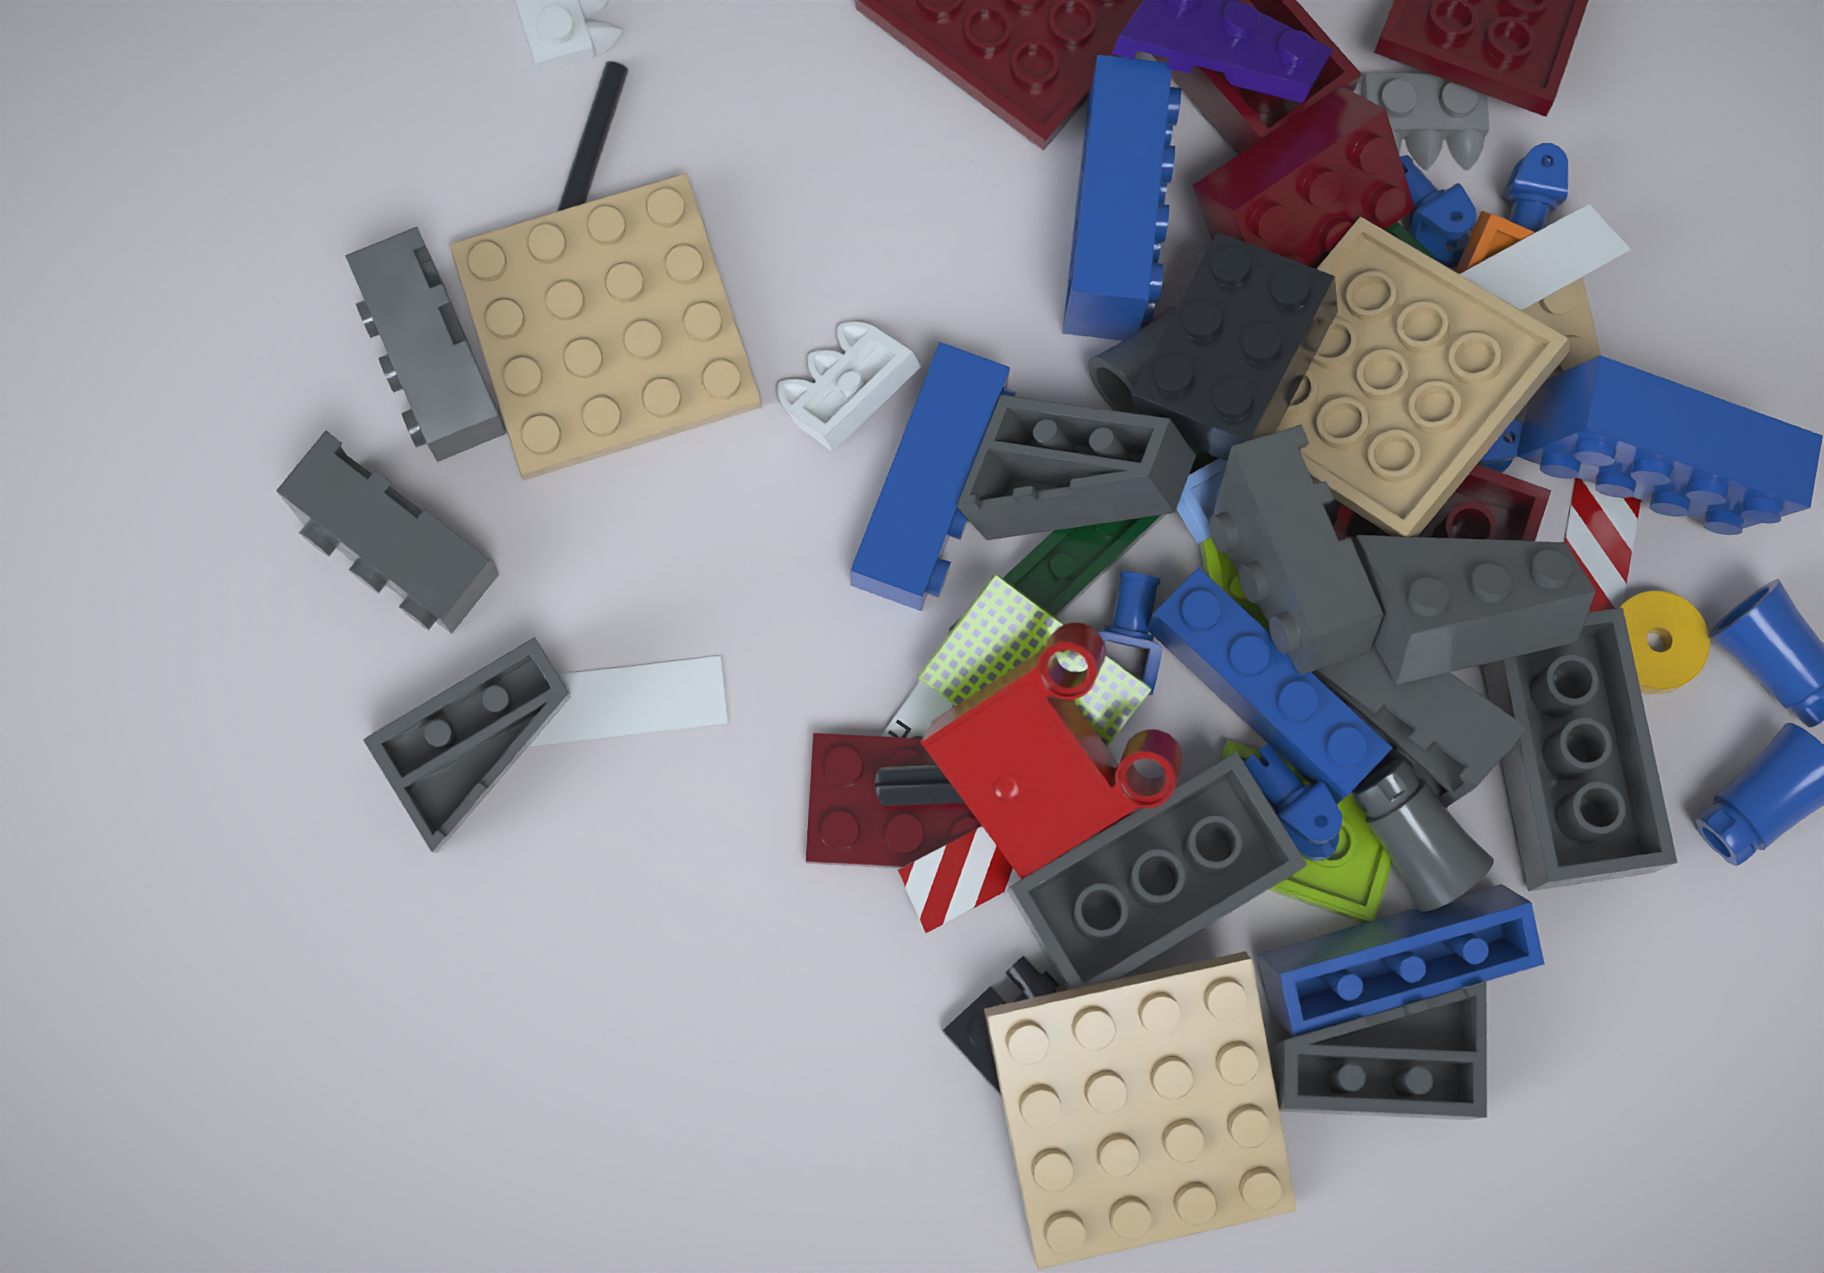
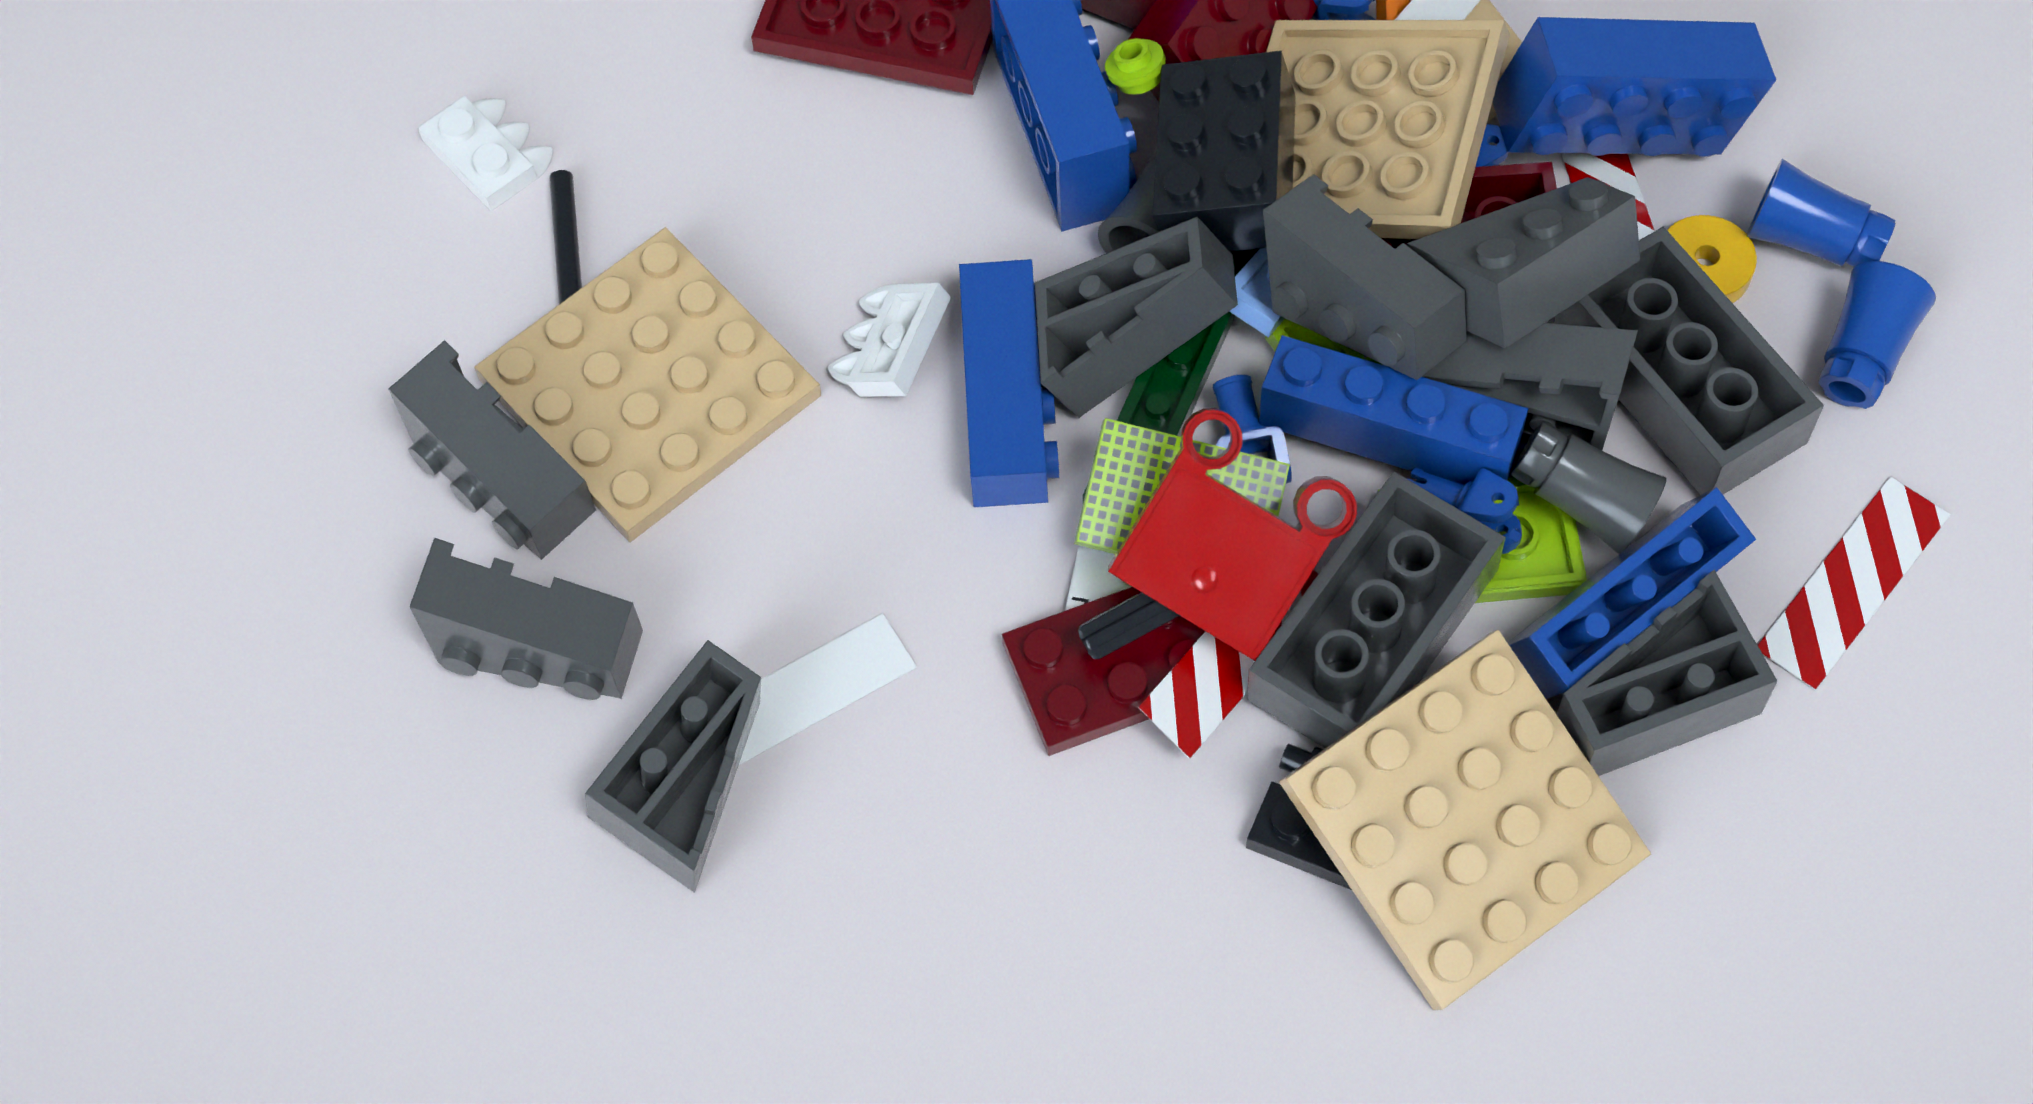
camera: 15 degrees left, 15 degrees down
none -> lime plate [1105,38,1166,95]
none -> sticker [1758,476,1951,690]

